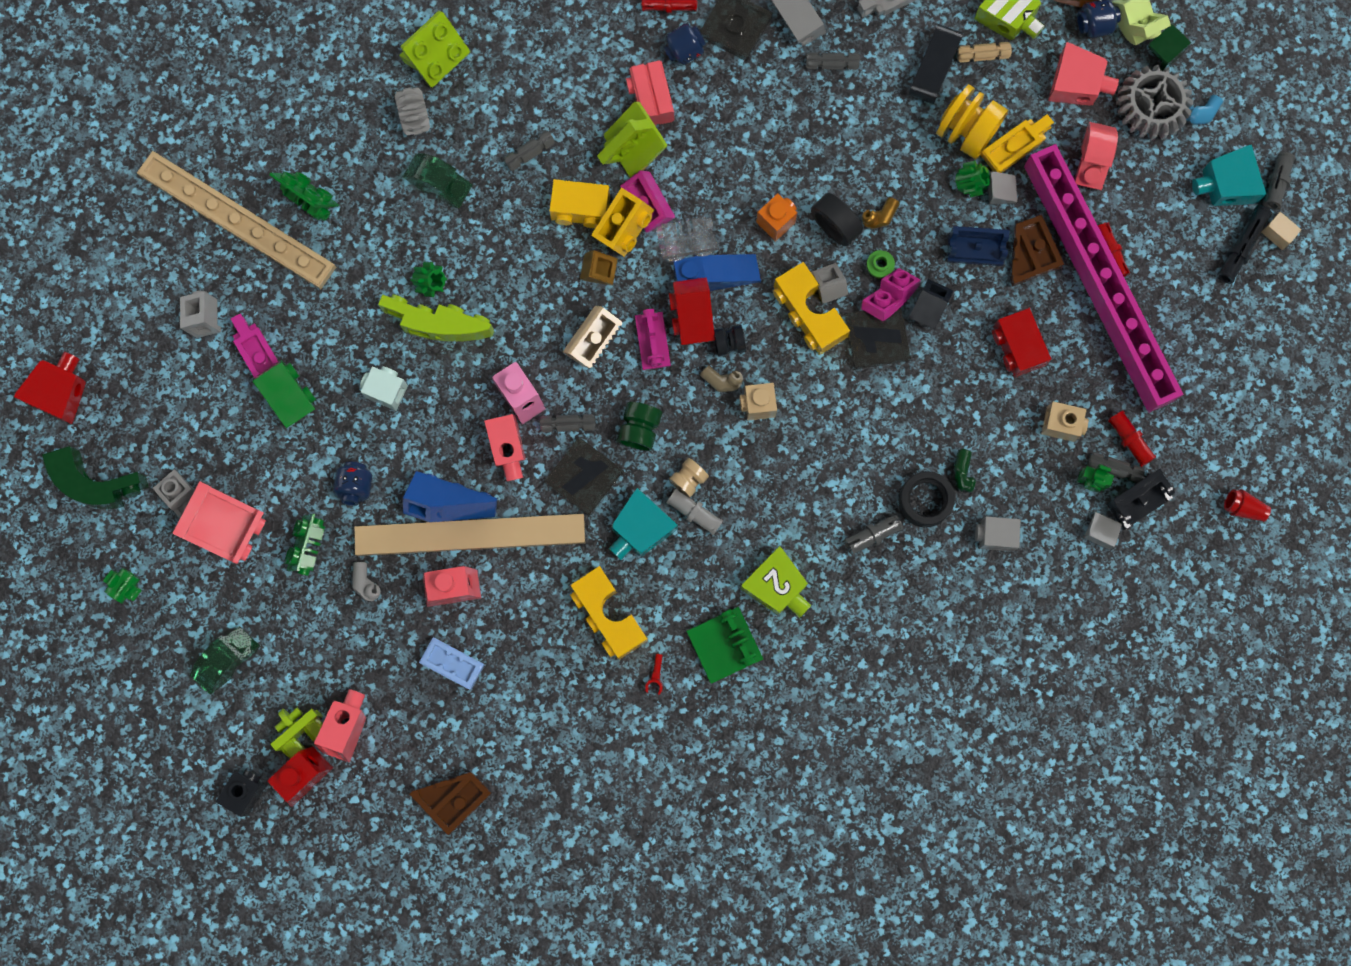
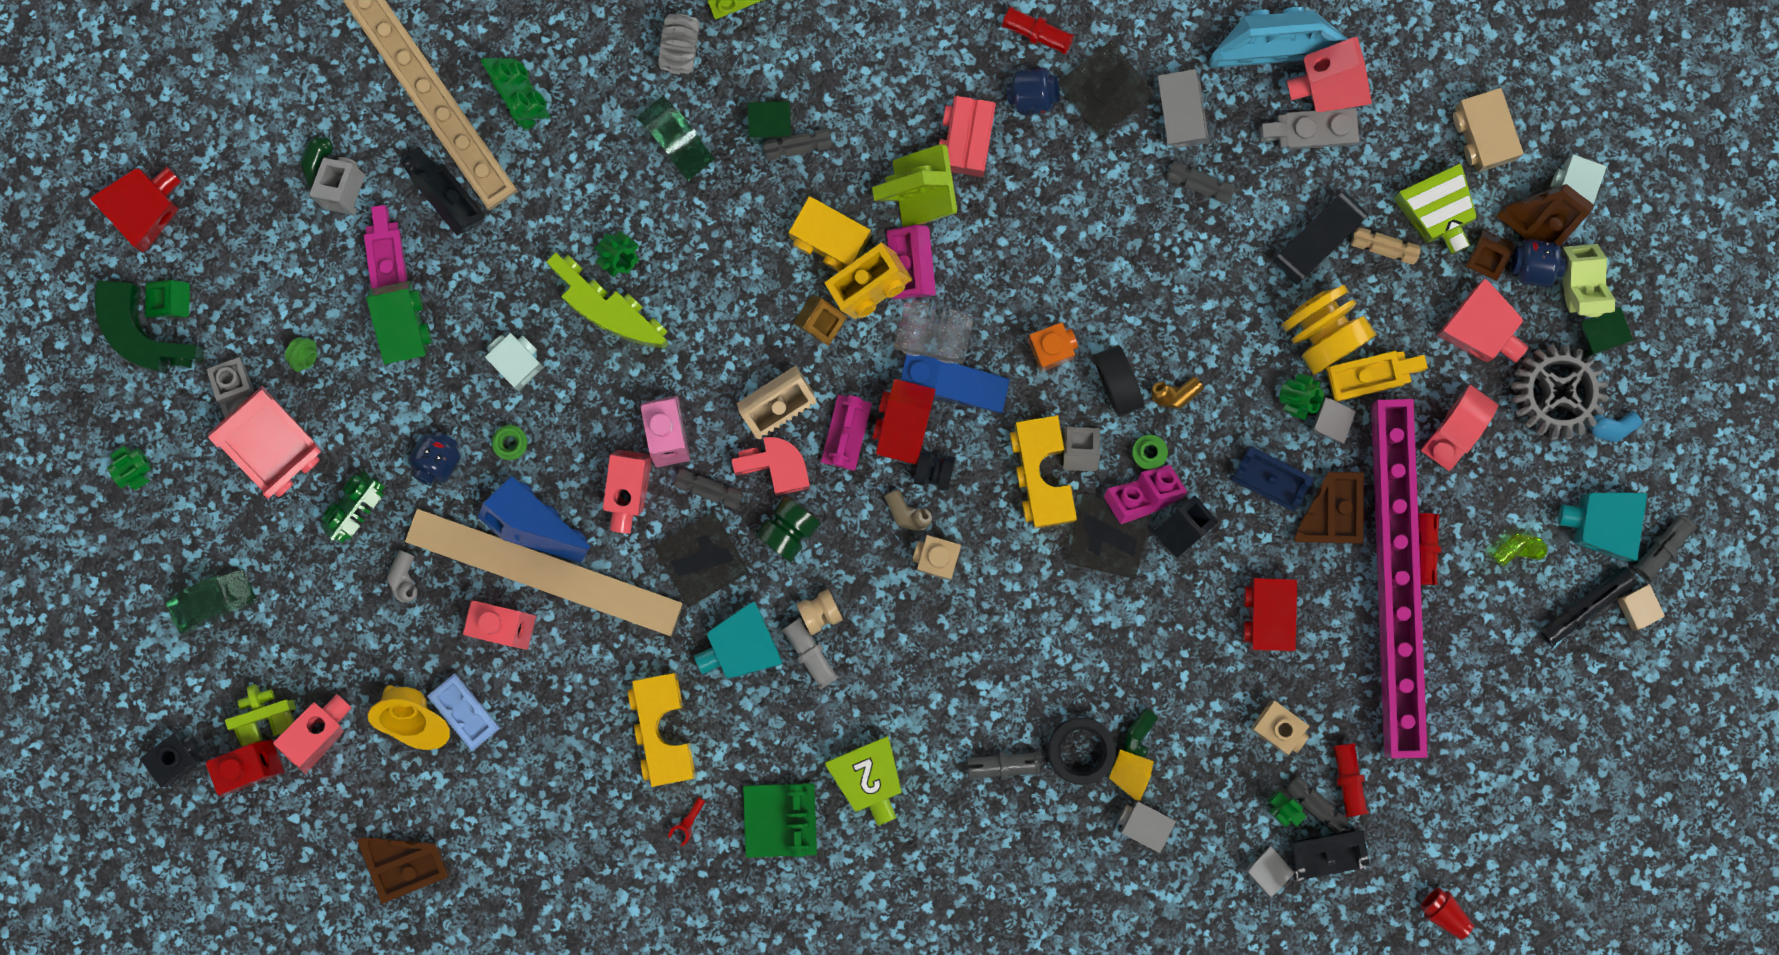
camera: 25 degrees right, 5 degrees up
none -> green slope [145,280,190,318]
none -> bright green plate [285,337,317,372]
none -> dark green arm [301,137,333,189]
none -> yellow piece [368,685,450,750]
none -> black hinge [401,147,486,236]
none -> bright green plate [492,425,528,460]
none -> coral brick [731,437,811,496]
none -> dark green panel [748,101,791,144]
none -> yellow slope [1109,750,1154,802]
none -> reddish brown slope [1465,229,1514,281]
none -> clear neon green arm [1491,534,1548,567]

